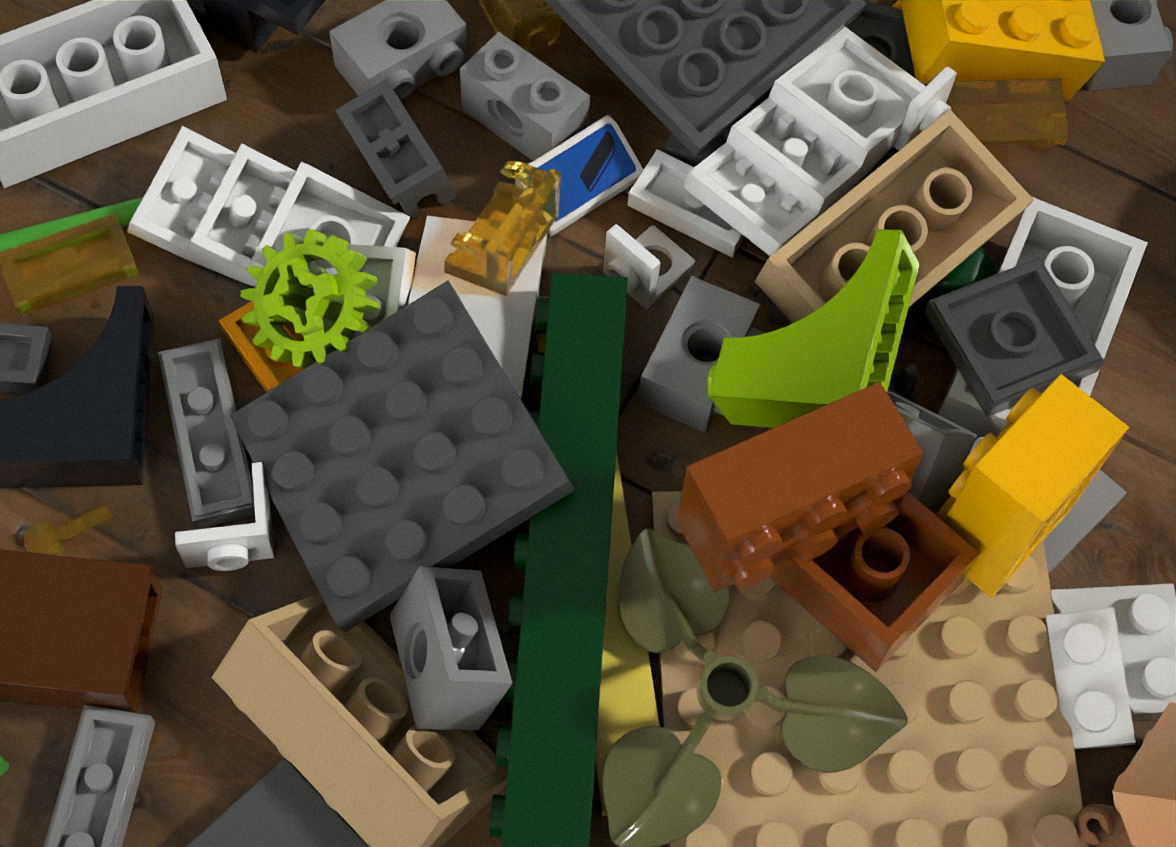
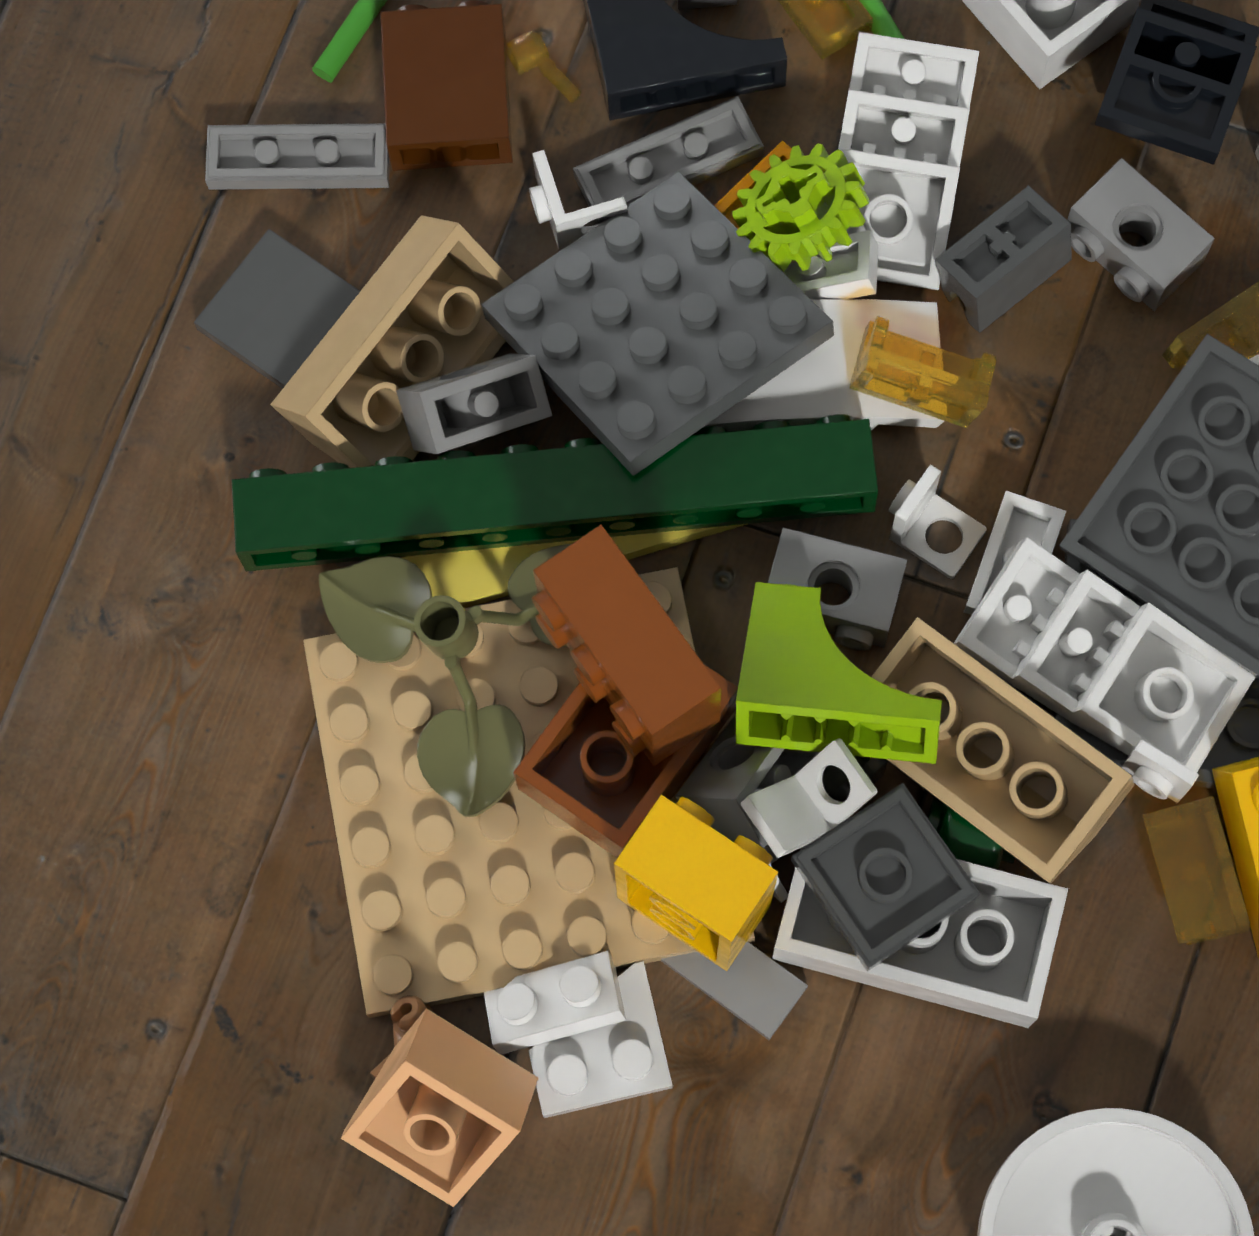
camera: 90 degrees right, 10 degrees up
light grey brick [460,32,590,161] -> none
slope [515,115,643,237] -> none
none -> white bracket [740,738,878,858]

